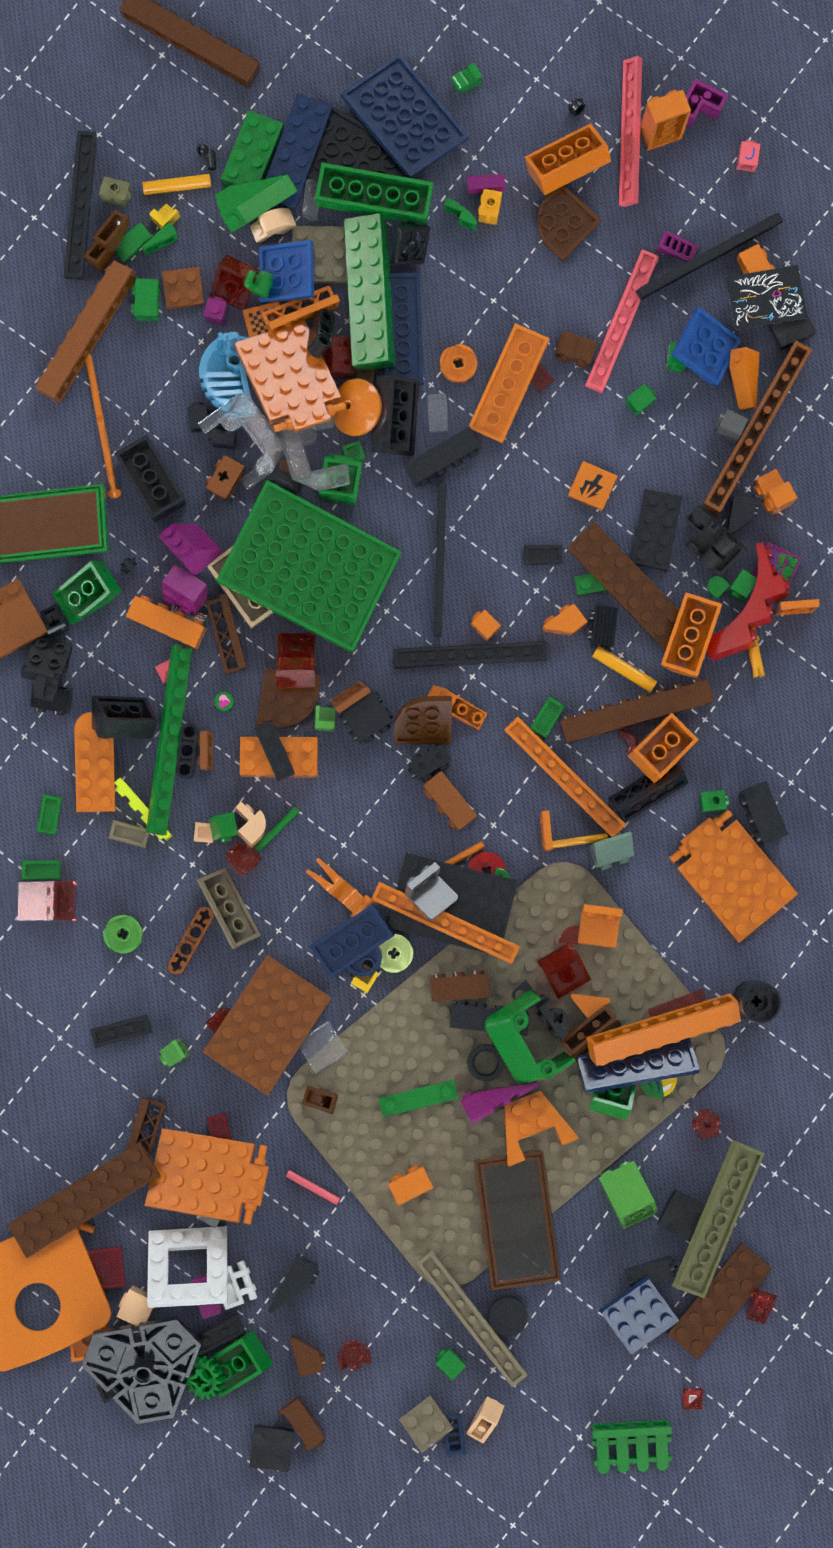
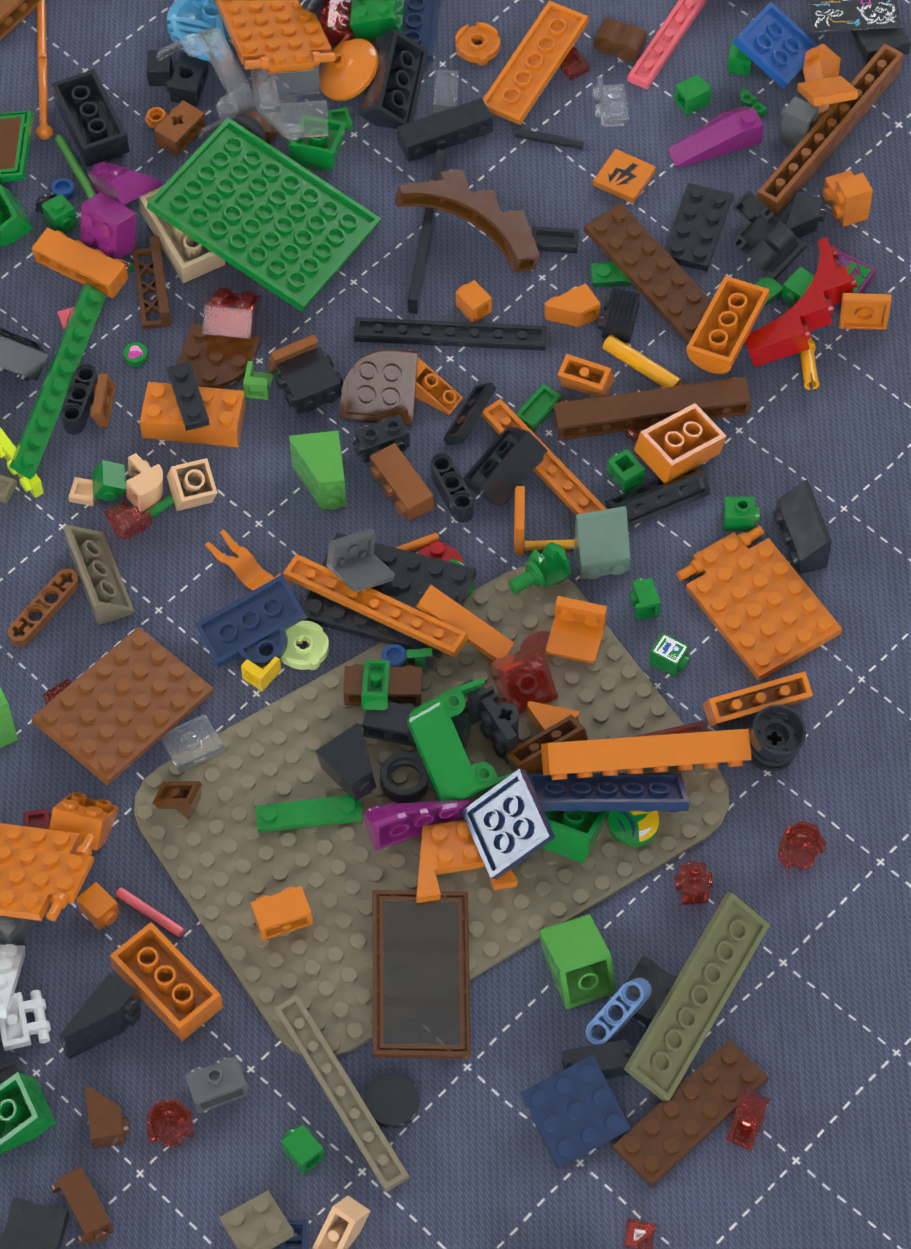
camera: 10 degrees right, 25 degrees down
none -> green brick [42,194,77,233]
none -> orange slope [49,792,119,851]
none -> blue tile [51,178,75,201]
none -> bright green piece [55,135,97,199]
none -> orange brick [76,882,120,930]
none -> orange brick [110,922,223,1041]
none -> orange plate [145,107,168,129]
none -> light nougat head [166,458,217,511]
none -> dark grey brick [184,1056,249,1114]
none -> bright green slope [289,431,347,510]
none -> black slope [316,723,377,802]
none -> green slope [361,660,390,710]
none -> blue tile [382,644,407,667]
none -> reddish brown arch [395,169,540,273]
none -> green tile [406,648,433,669]
none -> orange tile [416,585,514,665]
none -> black beam [431,453,474,523]
none -> black tile [443,383,496,446]
none -> plate [461,769,556,880]
none -> black slope [463,425,548,507]
none -> green piece [508,542,570,595]
none -> black bar [515,128,585,150]
none -> orange brick [557,354,615,397]
none -> medium blue beam [586,978,652,1045]
none -> clear bracket [593,77,629,127]
none -> green brick [607,449,645,494]
none -> green brick [629,578,661,621]
none -> green brick [649,632,691,678]
none -> magenta wedge [667,106,763,169]
none -> orange brick [703,671,813,728]
none -> green piece [740,88,767,117]
none -> clear red hair [778,821,826,870]
none -> orange tile [798,76,858,107]

